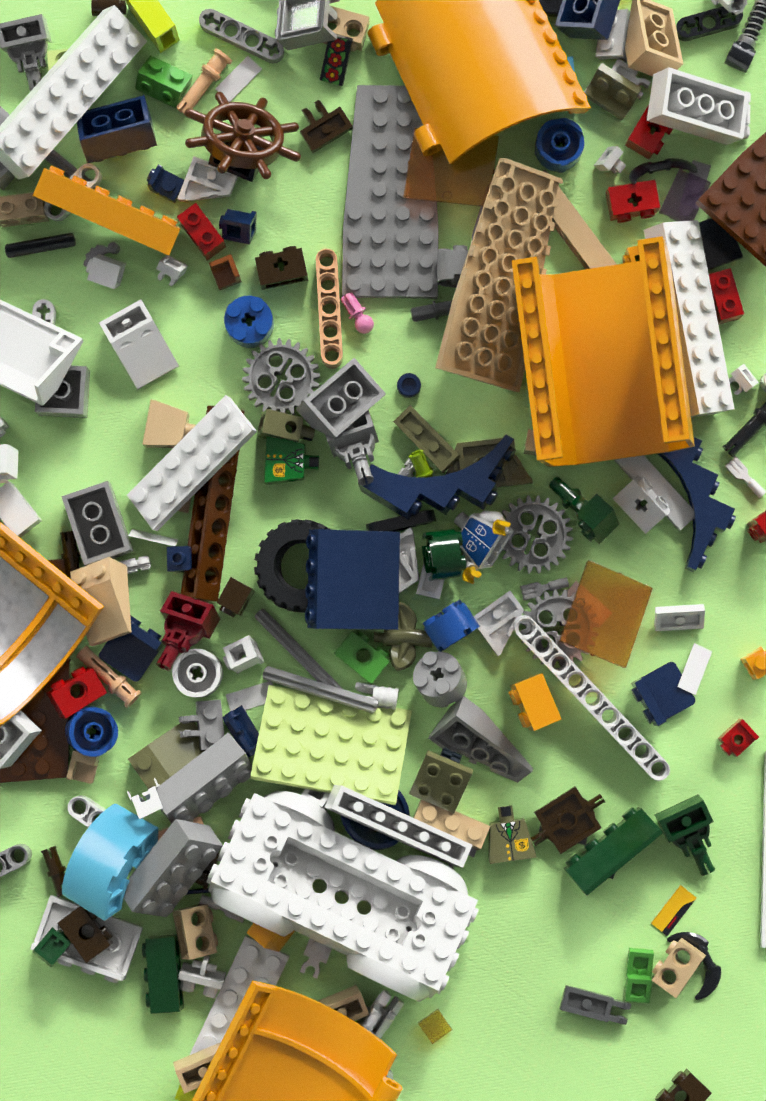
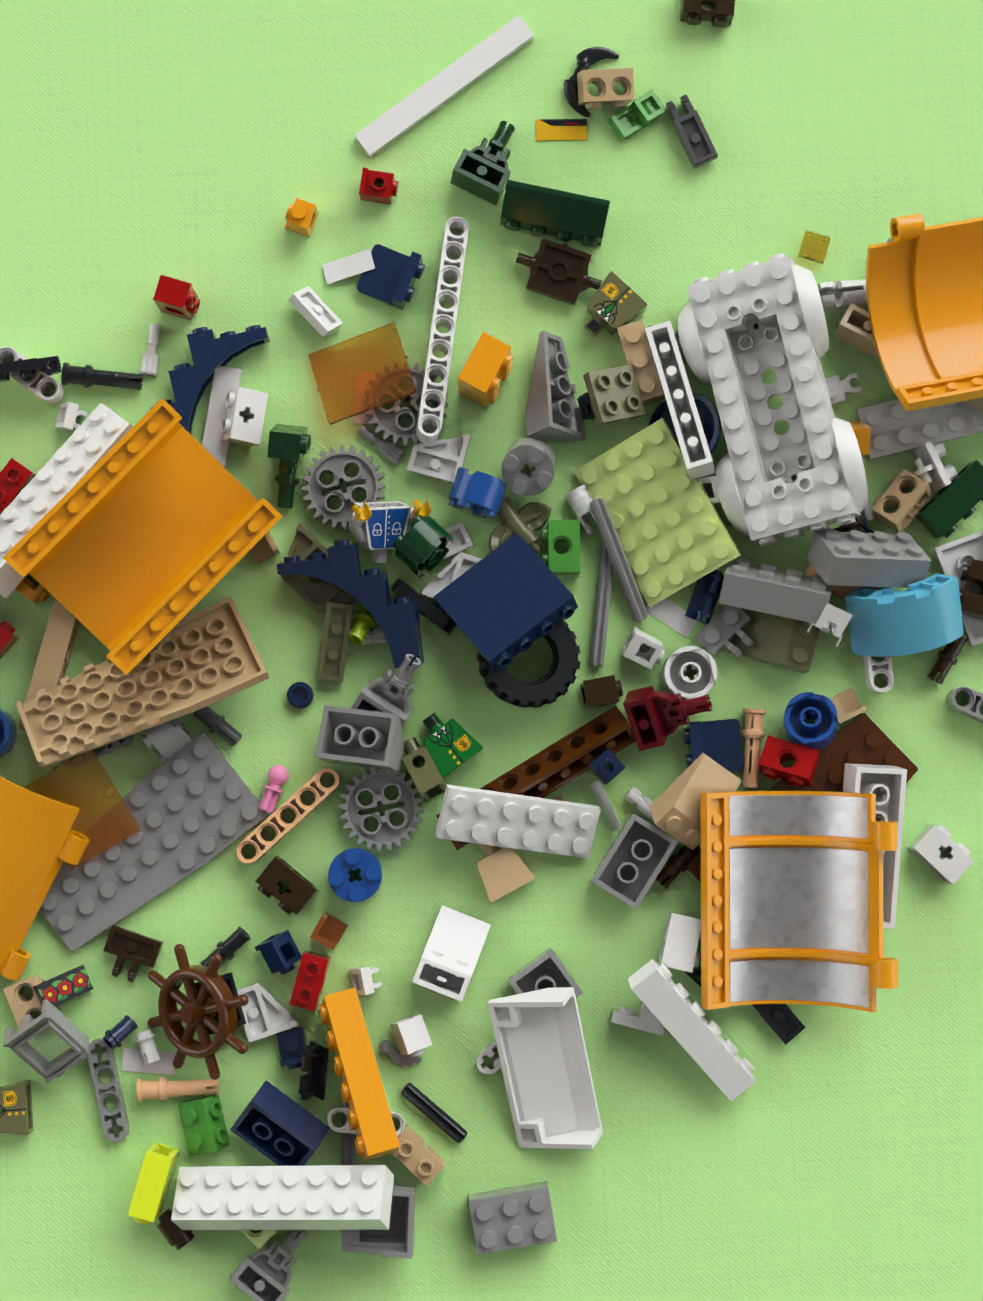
camera: 130 degrees left, 0 degrees up
none -> dark blue pin [103,1015,138,1049]
none -> white pin [134,1029,161,1065]
none -> black pin [201,926,251,967]
none -> black hinge [298,1041,329,1100]

